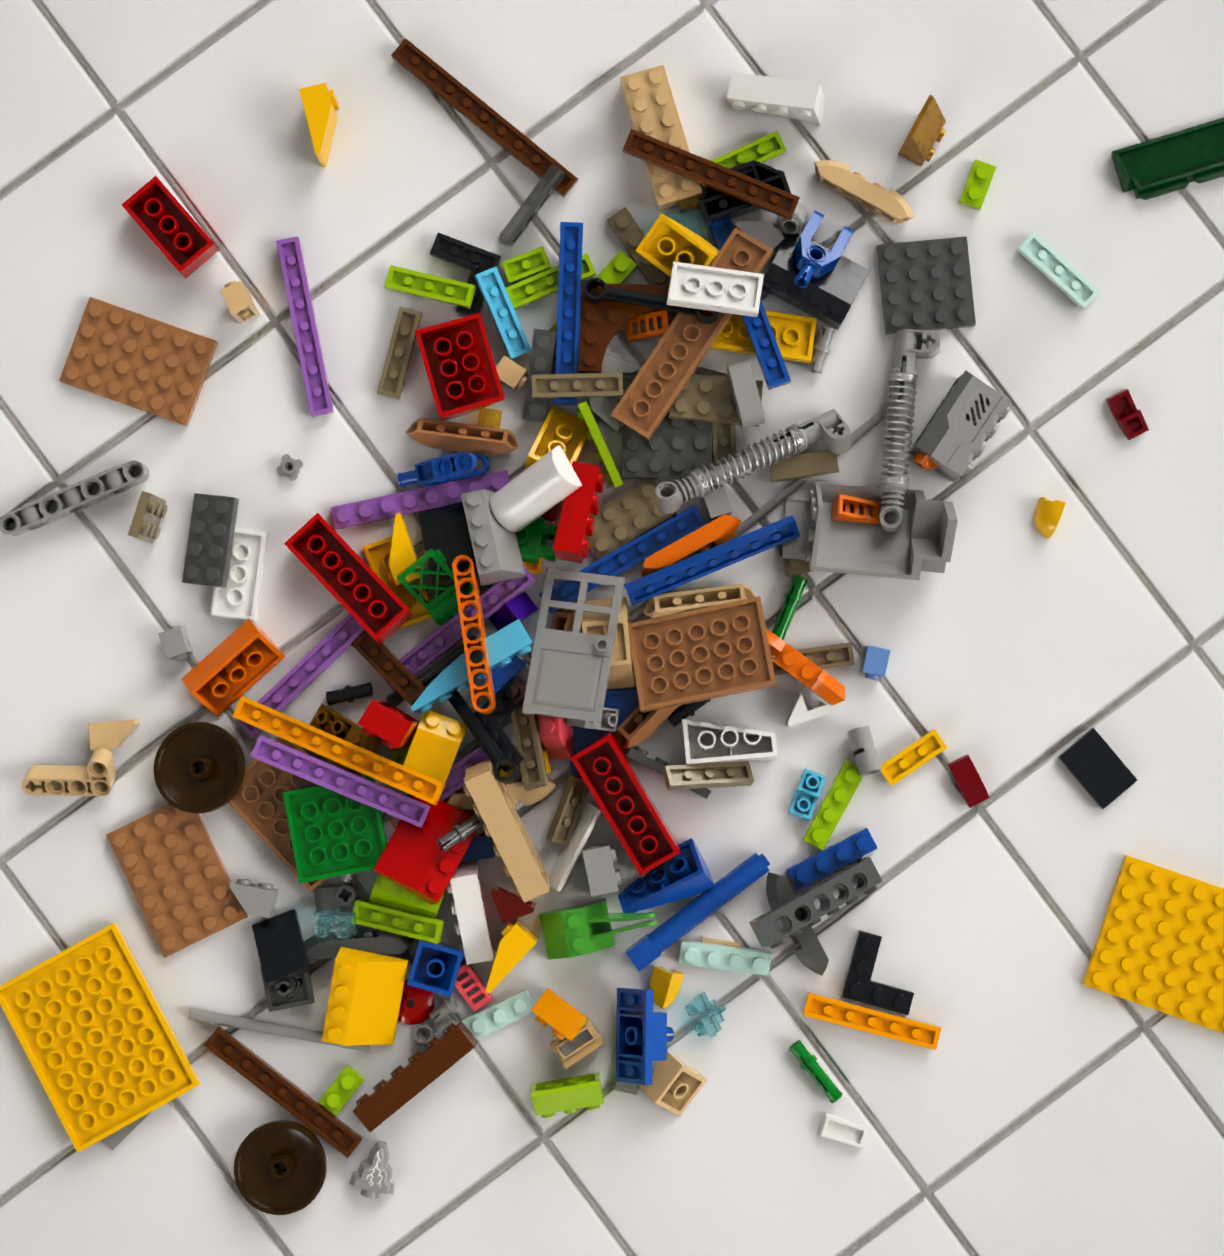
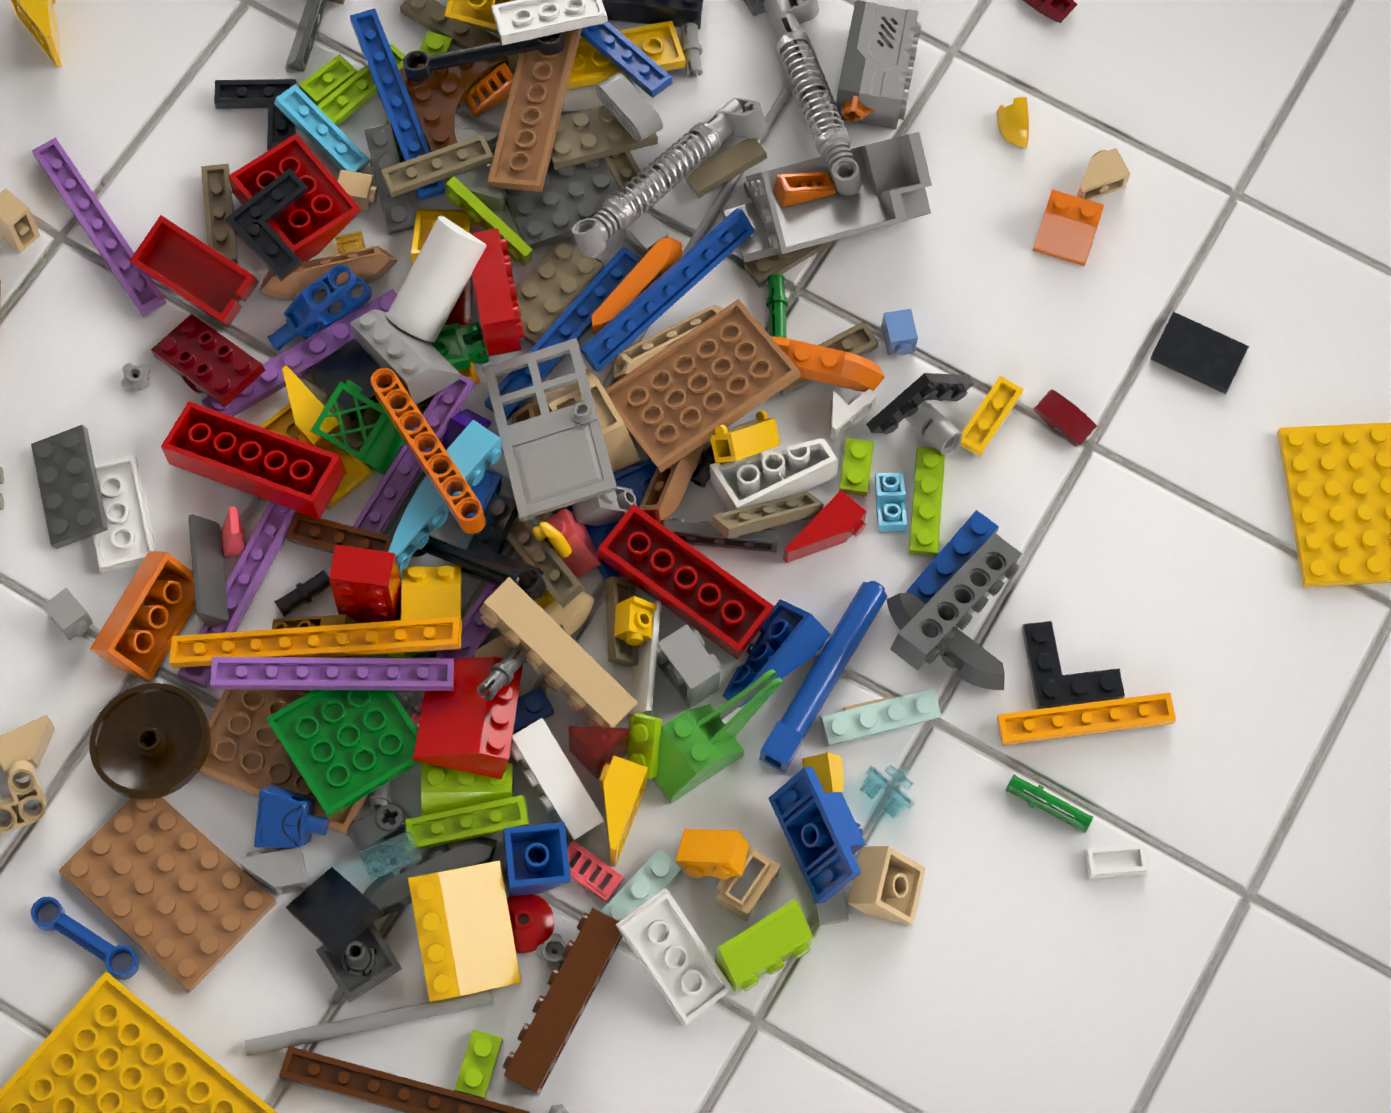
camera: 25 degrees left, 20 degrees down
lime plate [384,265,476,309] -> none
light grey pin [429,996,459,1025] -> none
none -> blue piece [31,897,140,980]
none -> red piece [129,215,259,327]
none -> dark red plate [151,313,266,408]
none -> dark grey slope [188,514,229,627]
none -> coral slope [221,506,246,558]
none -> black plate [225,168,309,281]
none -> blue torso [254,785,329,847]
none -> yellow arm [532,522,572,558]
none -> yellow brick [614,596,657,646]
none -> white tile [616,888,733,1026]
none -> lime plate [627,713,662,779]
none -> yellow brick [710,410,780,463]
none -> red slope [783,490,867,563]
none -> lime plate [839,437,874,497]
none -> black plate [866,373,974,434]
none -> orange slope [1033,189,1104,266]
none -> tan slope [1077,148,1131,200]

